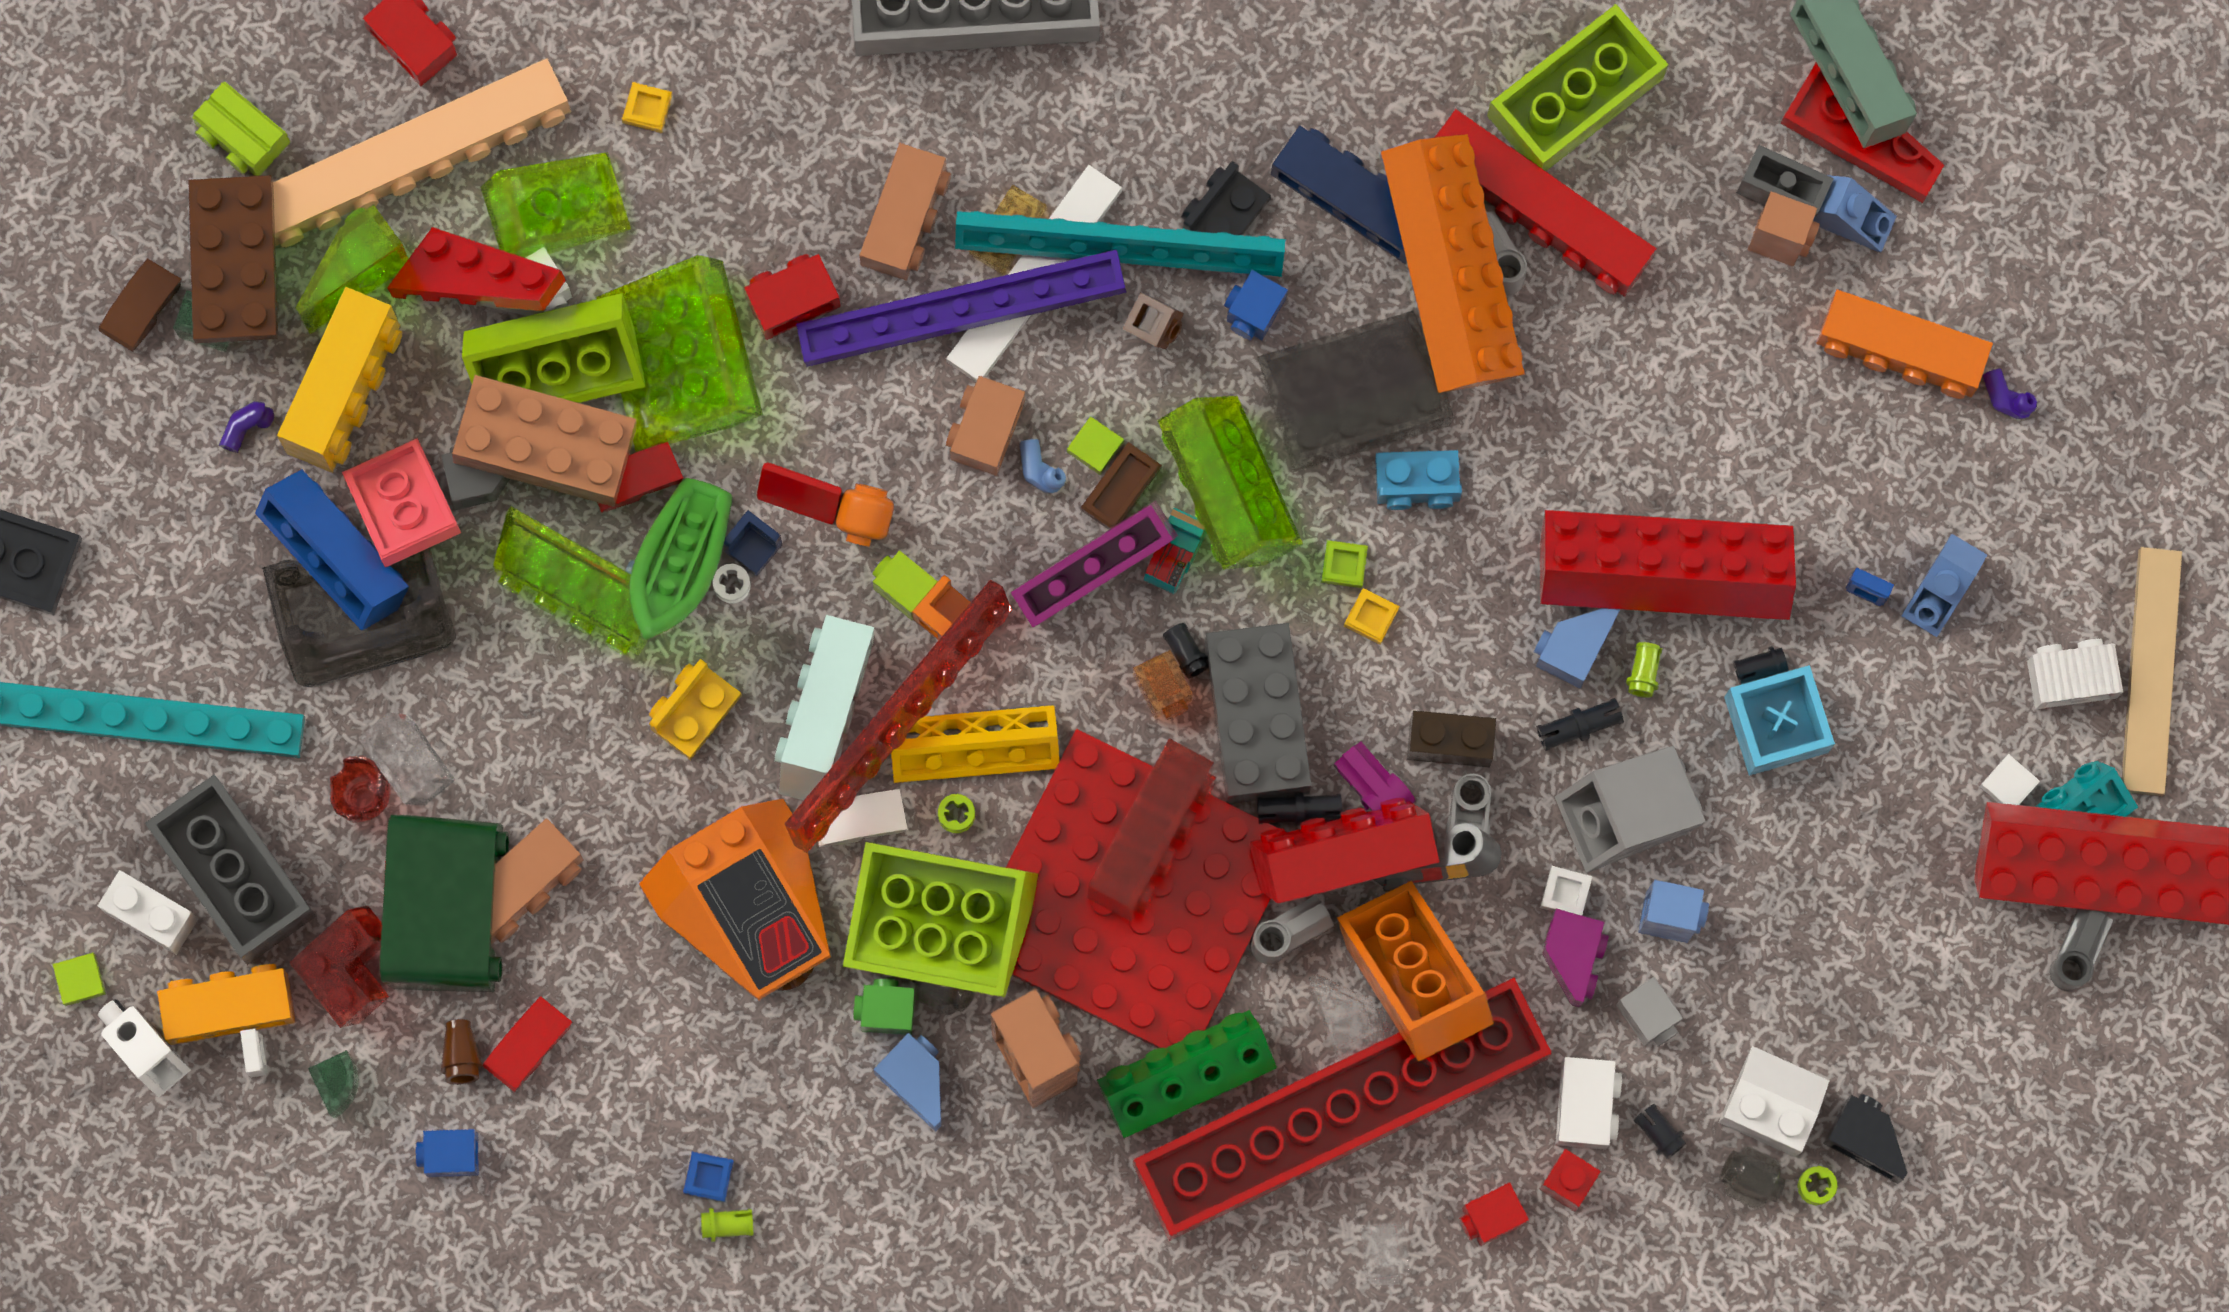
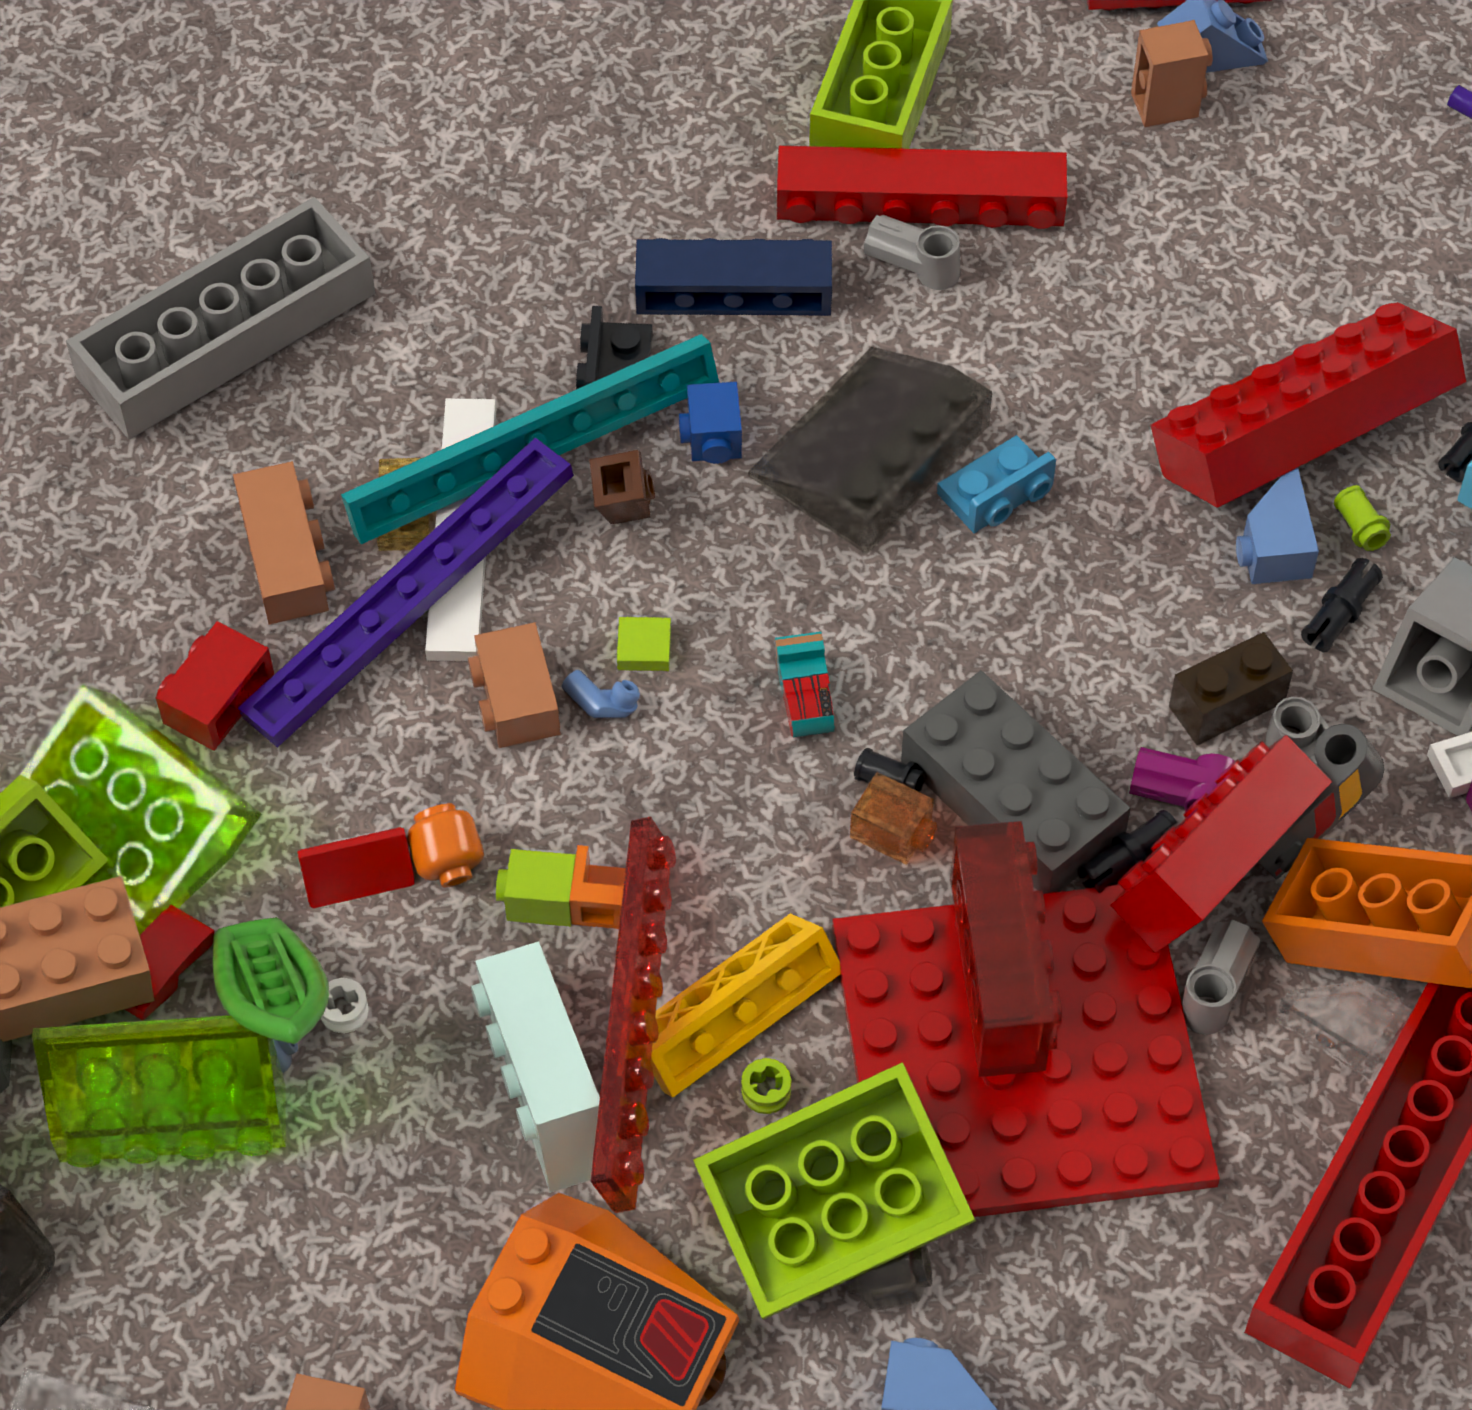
camera: 30 degrees left, 20 degrees down
yellow bracket [649,659,742,760] -> none
dark blue panel [723,510,783,577] -> none
white slope [811,789,908,847] -> none
bright green brick [854,979,915,1035] -> none
nougat brick [991,989,1081,1109] -> none
magenta brick [1011,500,1178,627] -> none
reddish brown tile [1081,442,1162,530] -> none
green brick [1097,1010,1277,1138] -> none
clear neon green brick [1157,396,1303,570] -> none
lime tile [1321,540,1368,588] -> none
yellow tile [1344,588,1400,645] -> none
orange brick [1381,134,1525,393] -> none
dark grey slope [1736,145,1834,216] -> none
orange brick [1816,289,1993,399] -> none

